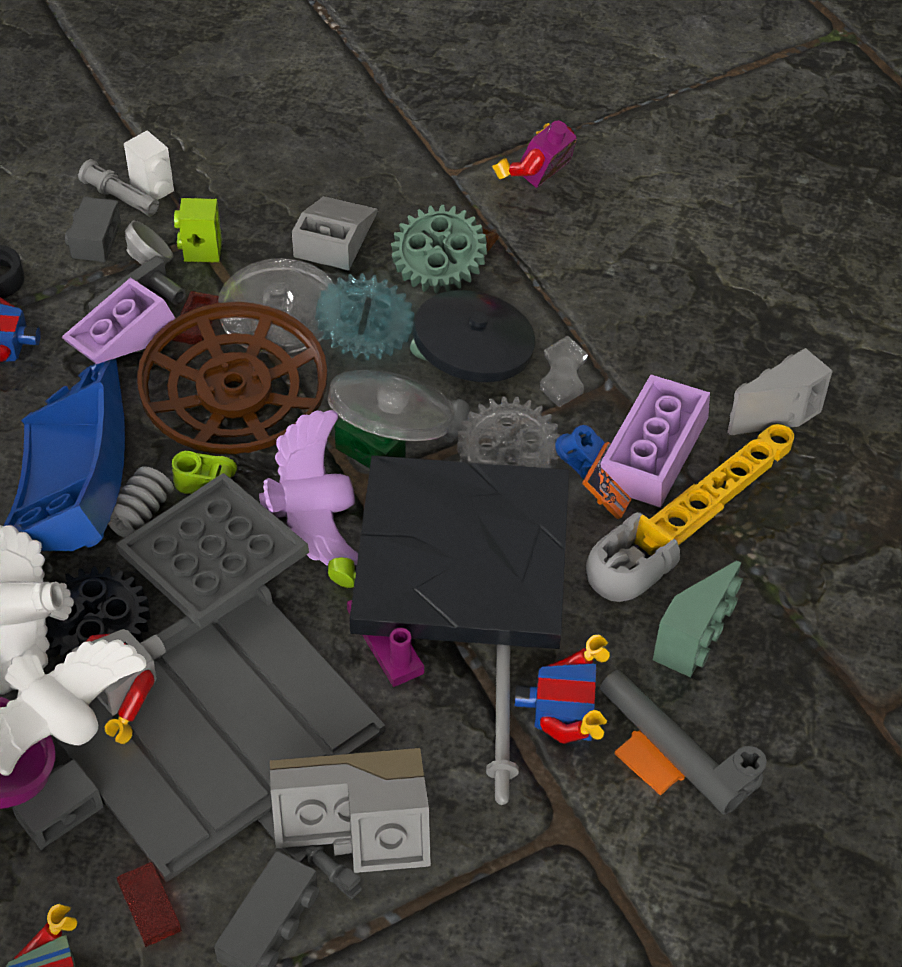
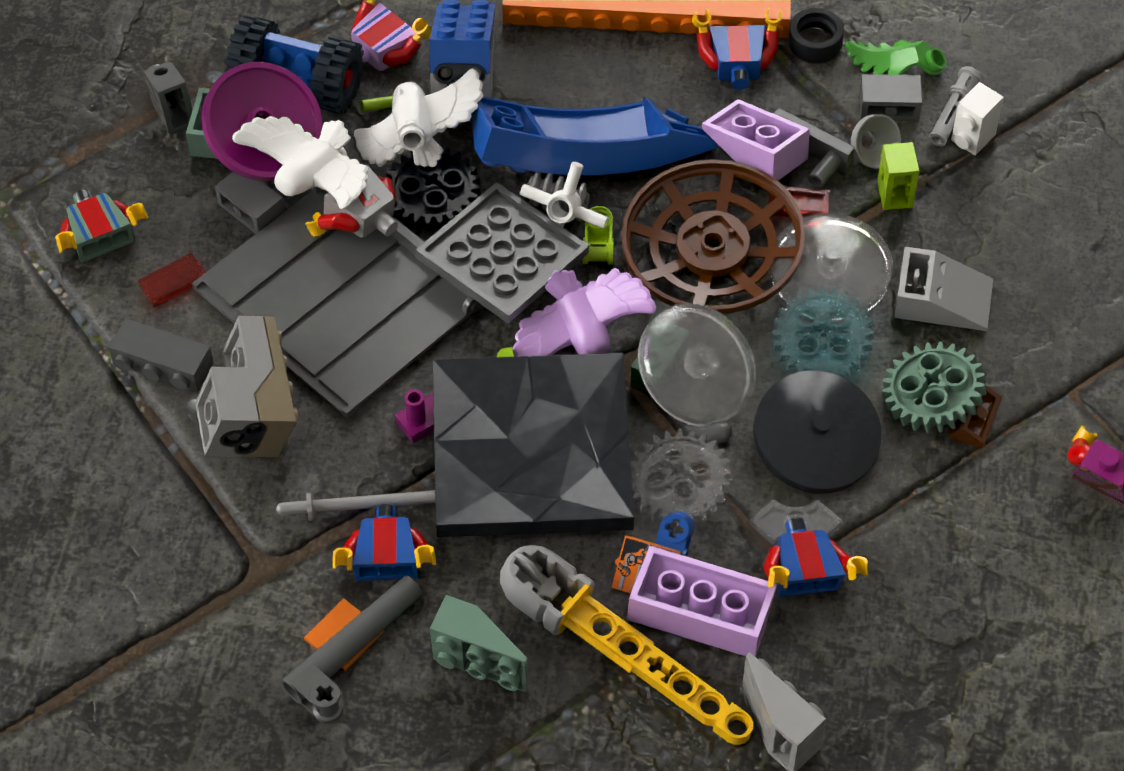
camera: 85 degrees right, 5 degrees up
none -> white bar [520,162,608,228]
none -> torso [763,518,868,597]
none -> bright green plant [845,40,946,76]

